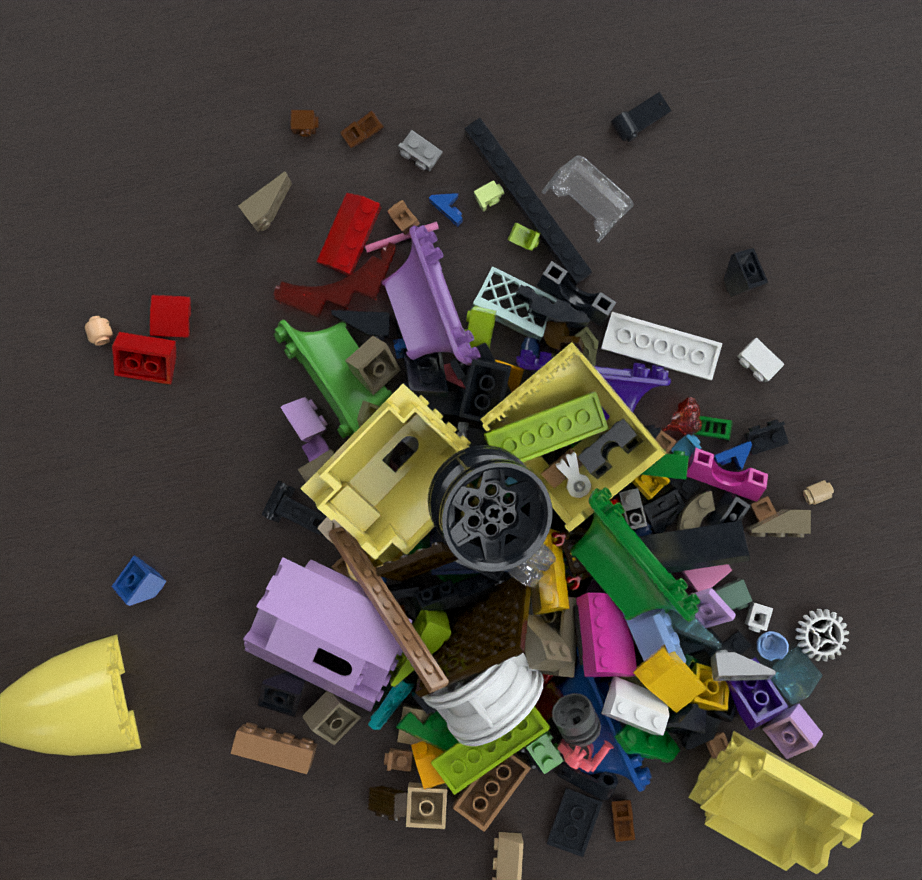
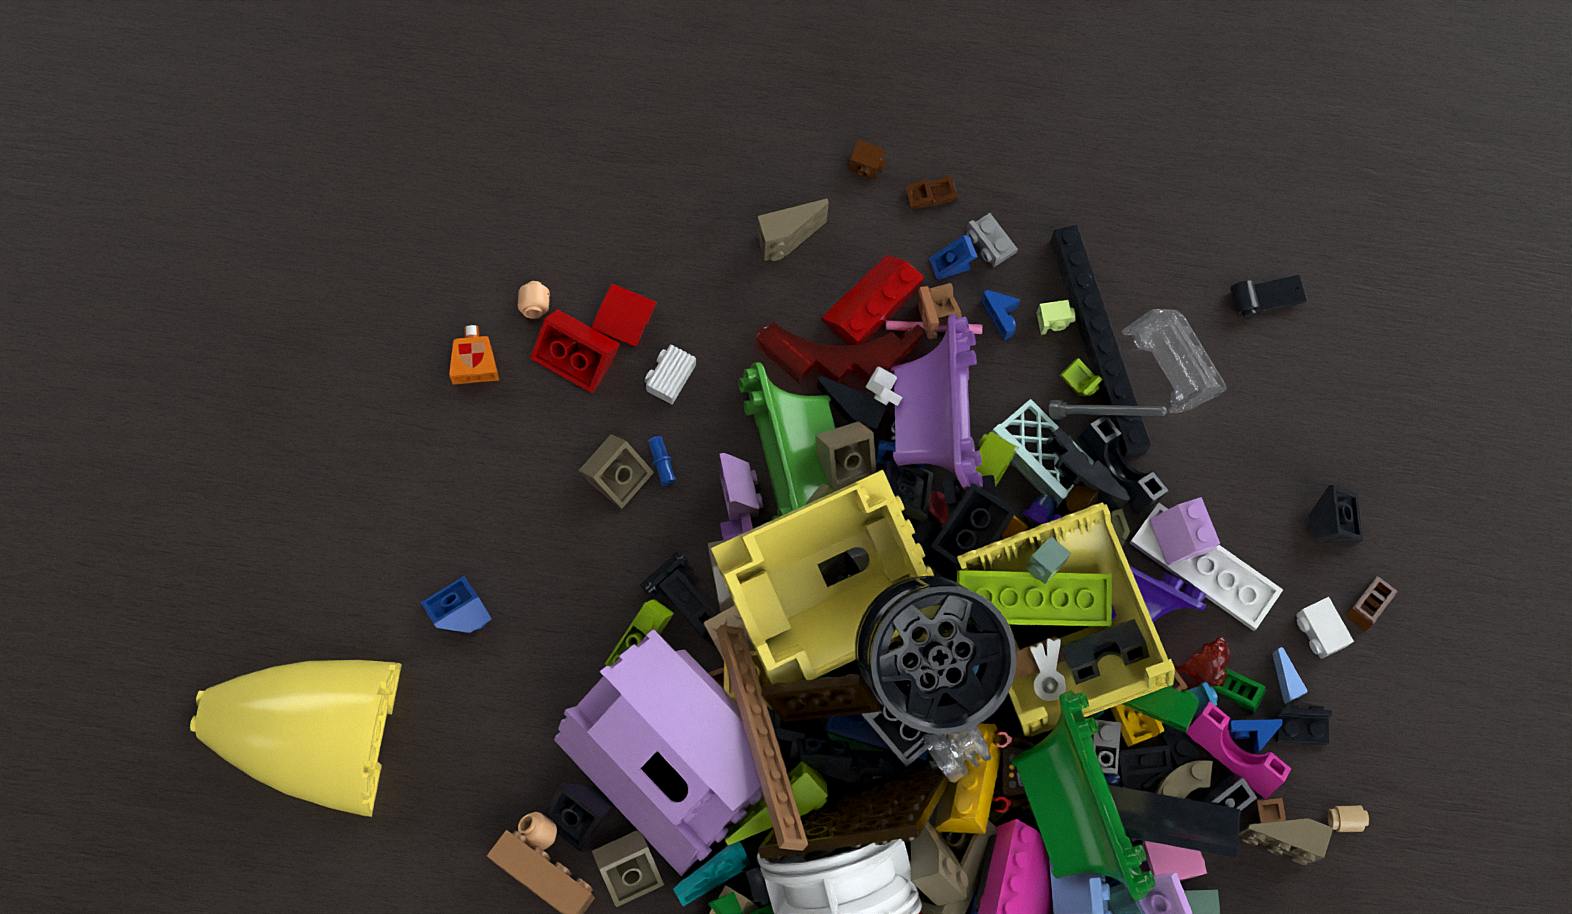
camera: 15 degrees right, 15 degrees down
none -> orange torso [449,325,499,384]
none -> light nougat head [518,812,557,850]
none -> dark tan slope [579,434,654,509]
none -> lime slope [605,599,674,666]
none -> white brick [644,345,696,404]
none -> blue axle [649,436,676,486]
none -> white bracket [866,367,902,406]
none -> nougat tile [917,286,939,339]
none -> blue slope [929,235,977,279]
none -> sand green brick [1025,537,1071,584]
none -> dark grey piece [1049,400,1167,419]
none -> lavender slope [1149,497,1220,566]
none -> light blue slope [1272,647,1307,704]
none -> reddish brown slope [1346,576,1398,631]

